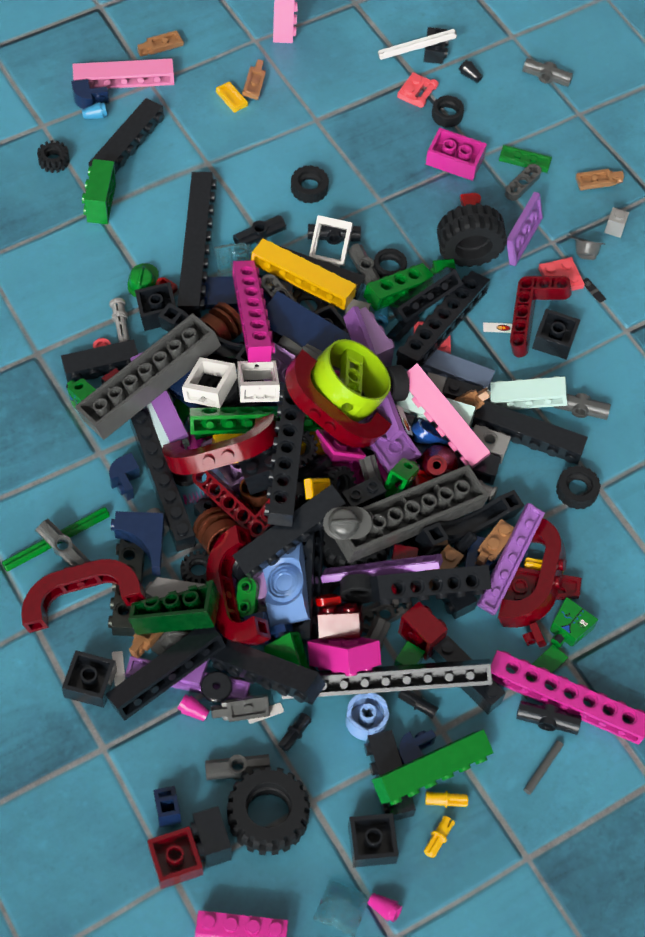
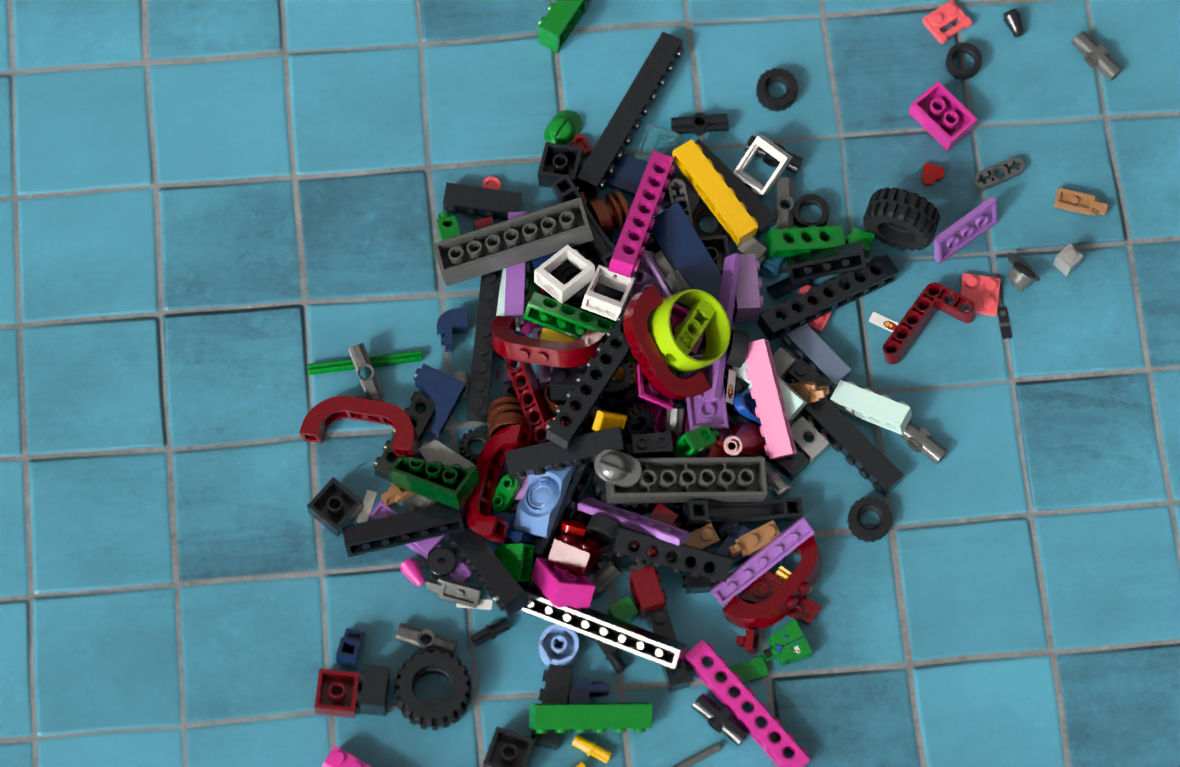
camera: 25 degrees right, 10 degrees up
light grey pin [109,298,130,342] -> none
green tile [499,145,552,173] -> none
black brick [532,309,580,360] -> none

